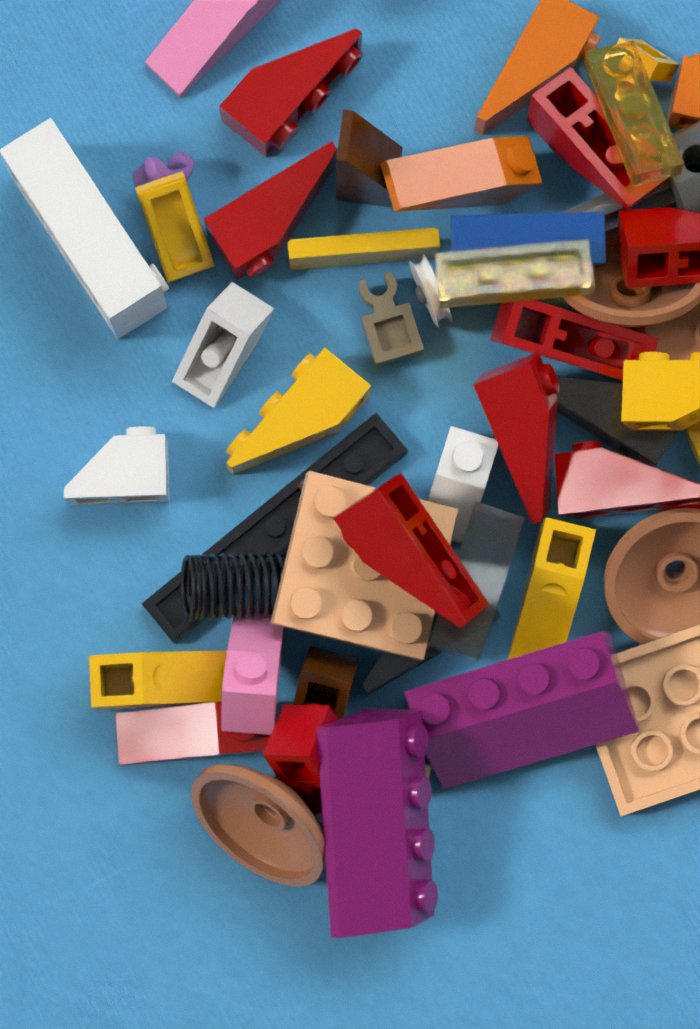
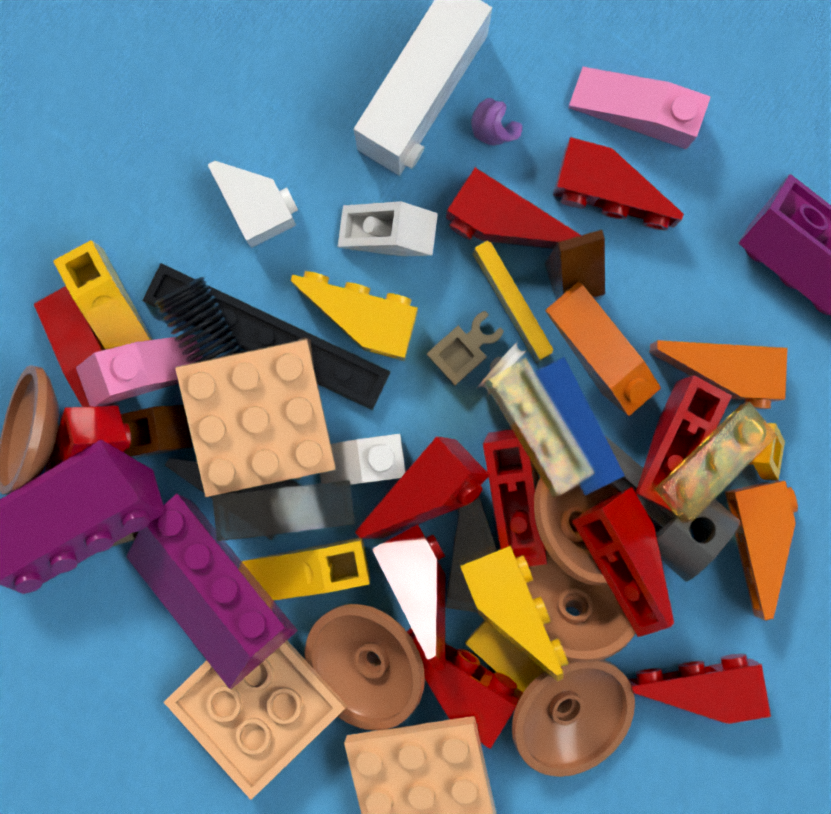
camera: 65 degrees right, 5 degrees up
yellow tile [135,171,215,282] -> none
red slope [333,472,489,627] -> none

